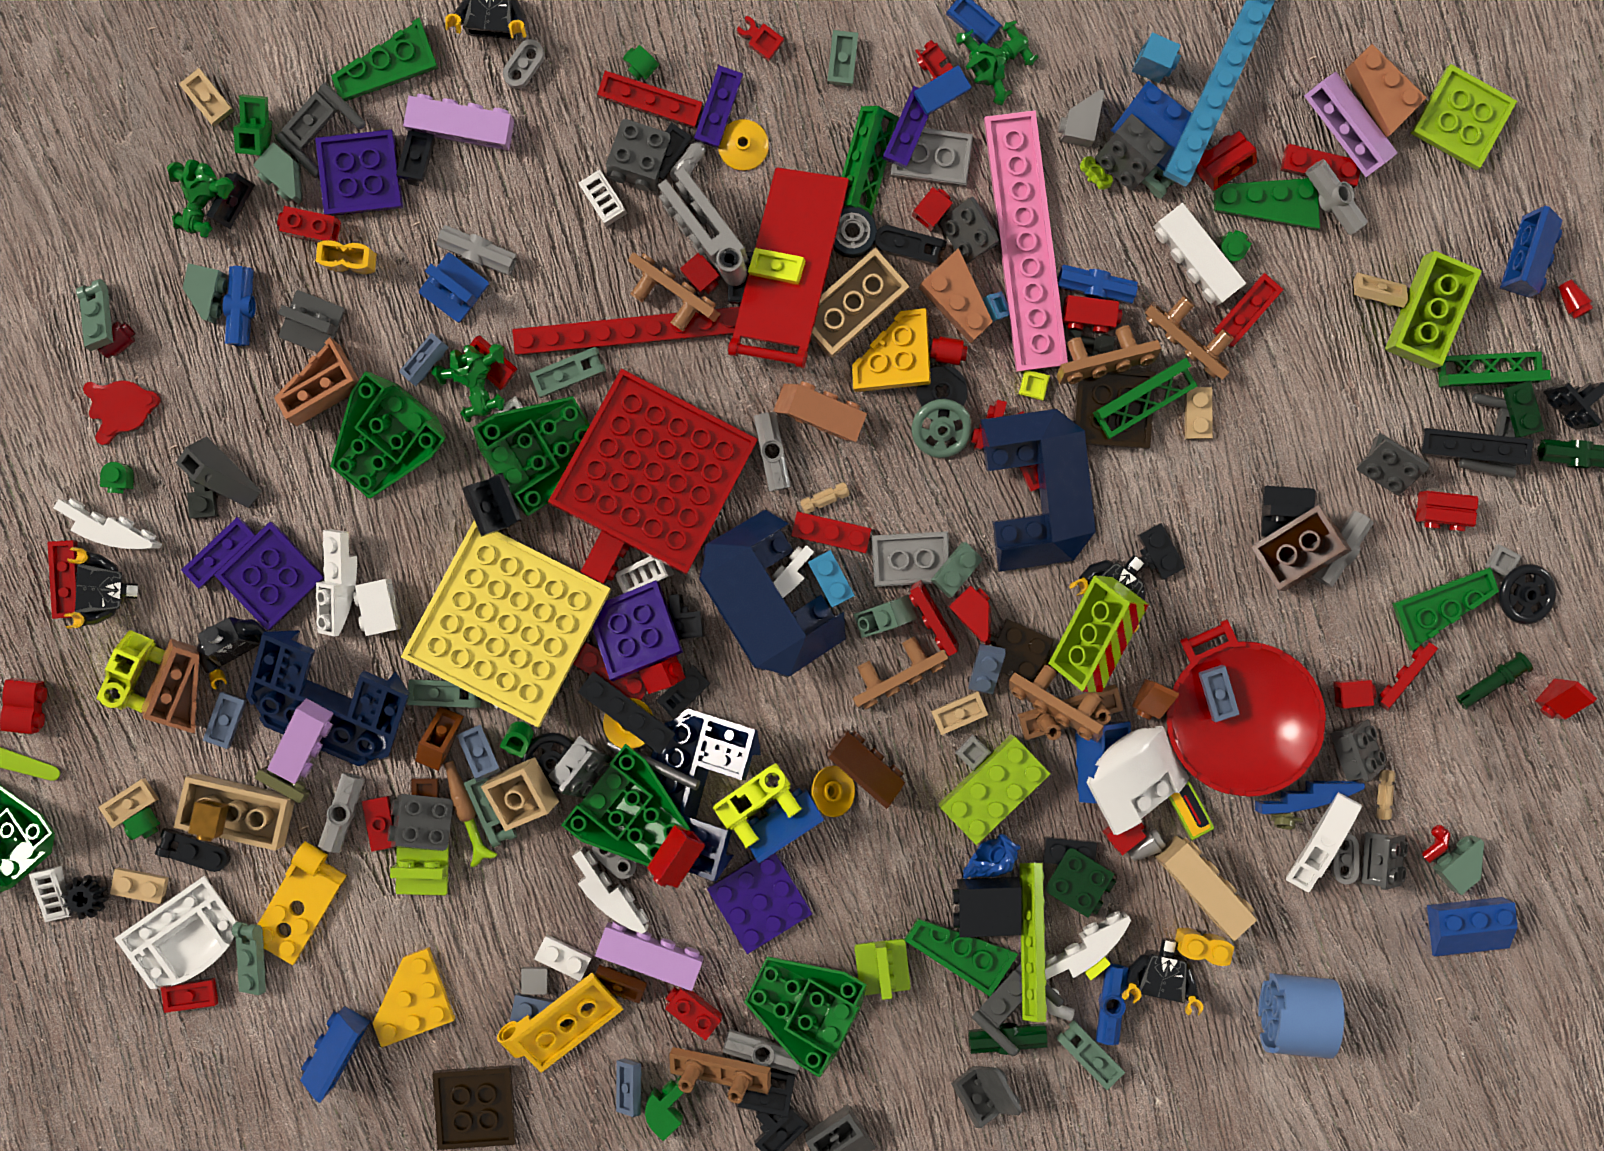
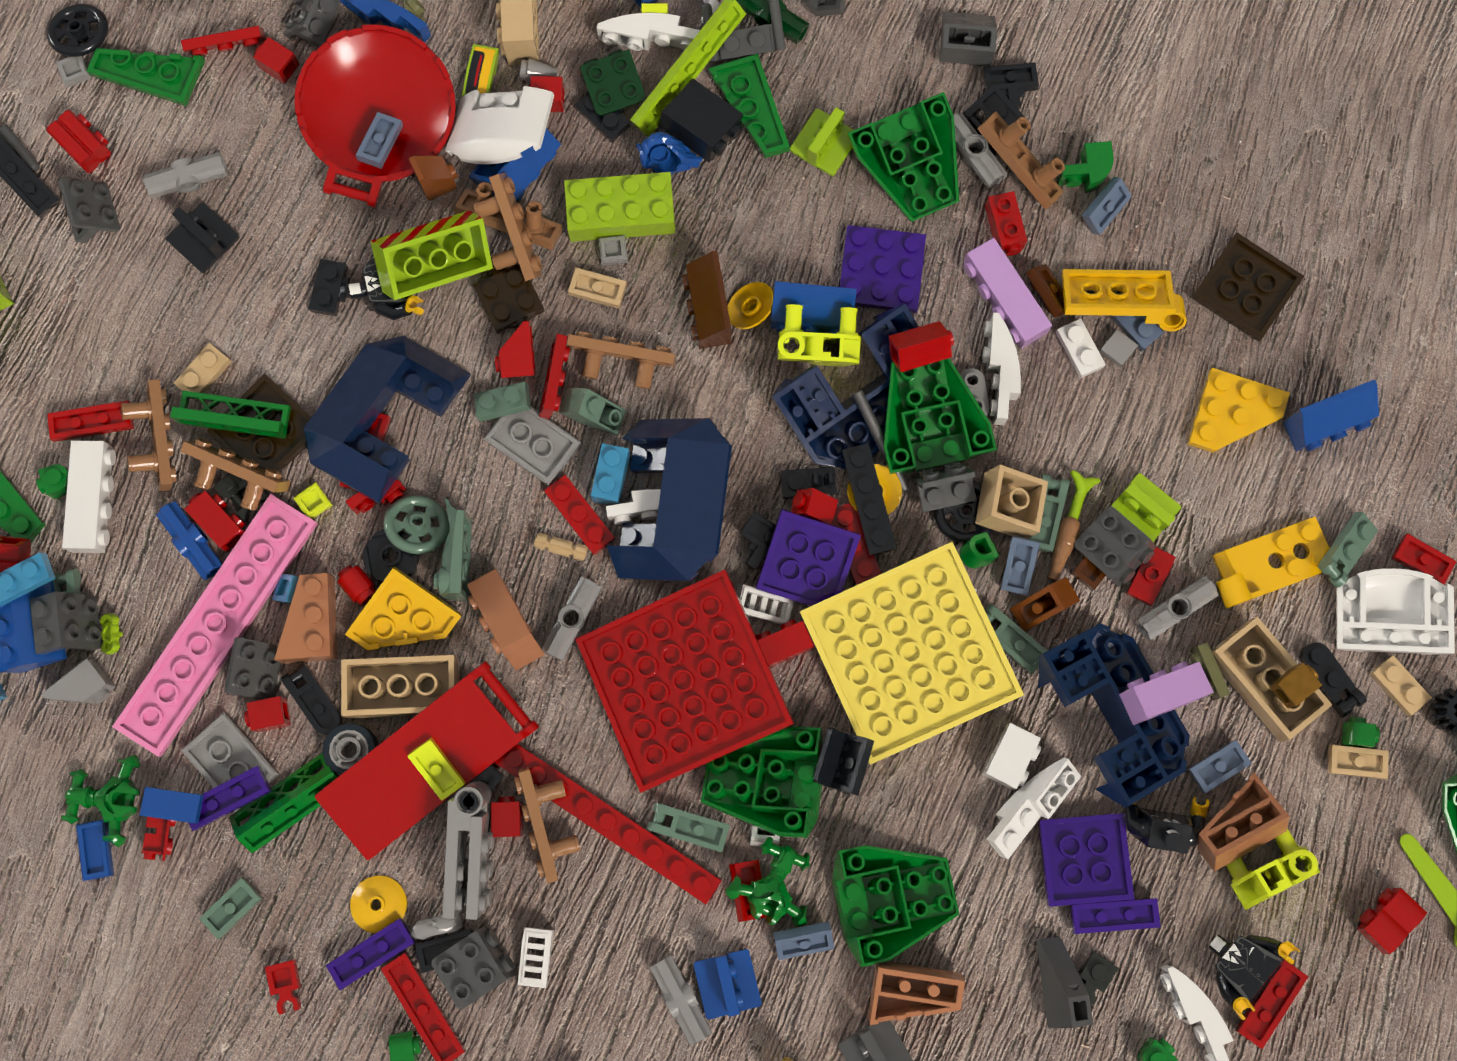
camera: 140 degrees left, 10 degrees down
sand blue plate [968,644,1005,694] -> none
reddish brown slope [1251,505,1352,591] -> none
none -> sand green slope [434,498,472,601]

